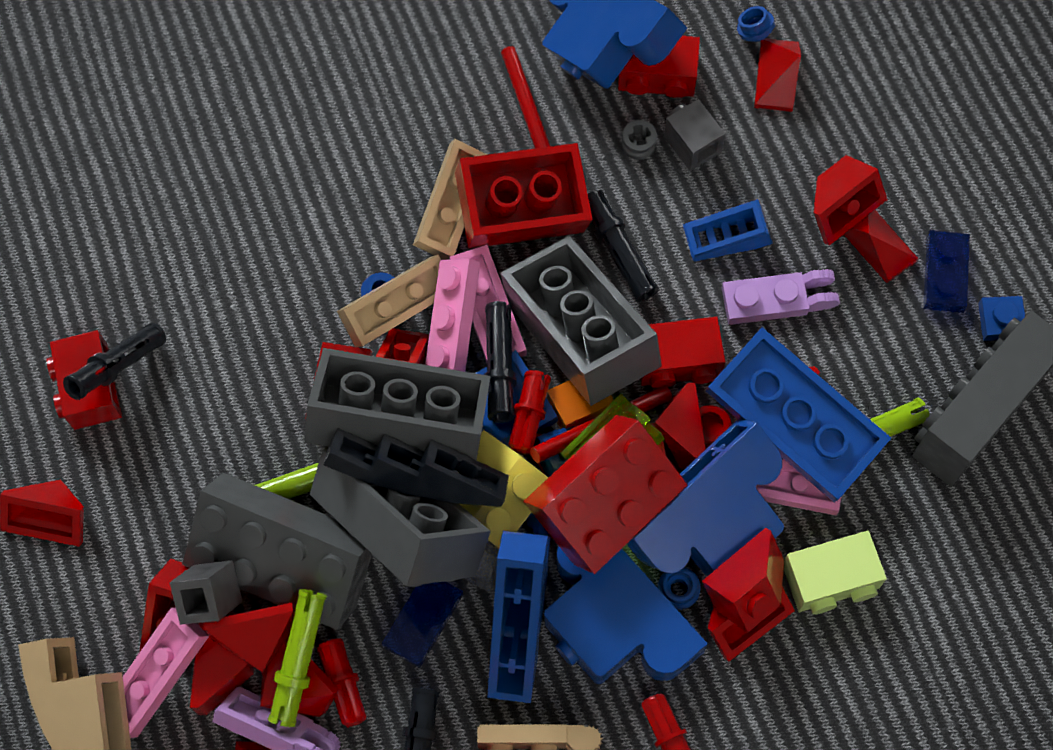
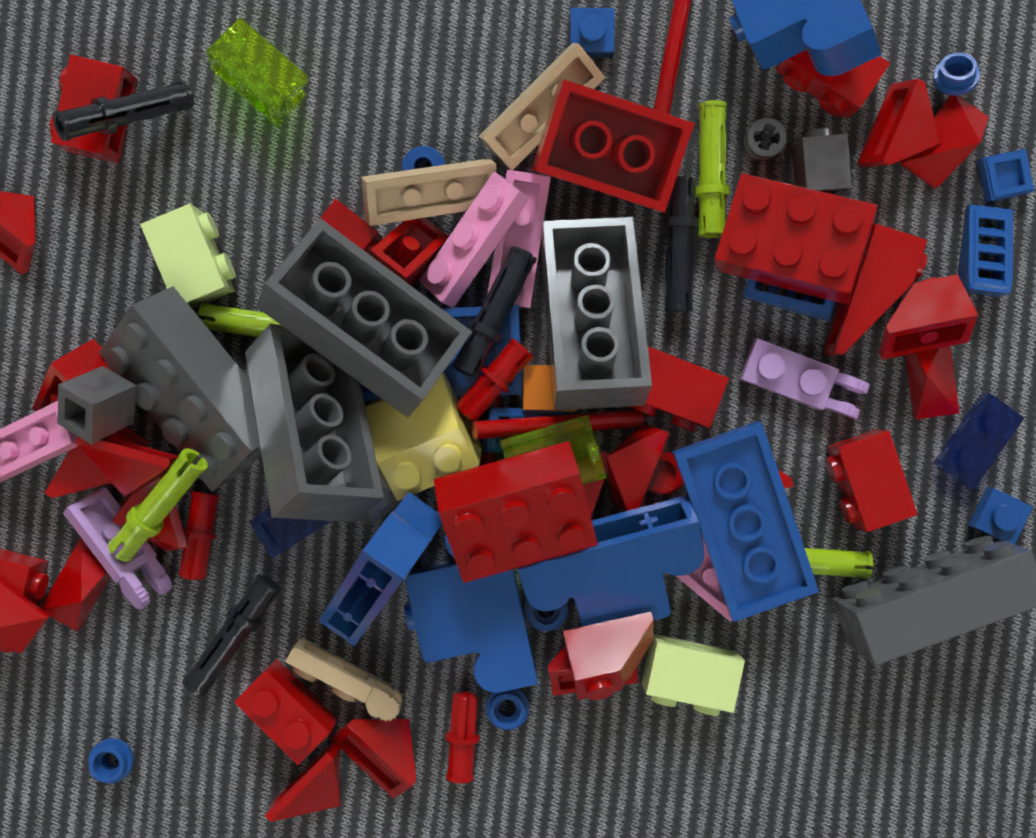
camera: 25 degrees right, 20 degrees up
black slope [323,428,509,507] -> none
none -> yellowish green brick [140,204,236,309]
none -> clear neon green hinge [206,17,308,128]
none -> blue plate [486,689,529,730]
none -> blue plate [570,8,615,58]
none -> lime pin [695,100,730,238]
none -> red brick [714,173,878,305]
none -> red slope [823,223,927,356]
none -> red brick [825,429,918,532]
none -> red slope [857,78,941,168]
none -> blue slope [958,205,1013,297]
none -> blue tile [977,149,1034,203]

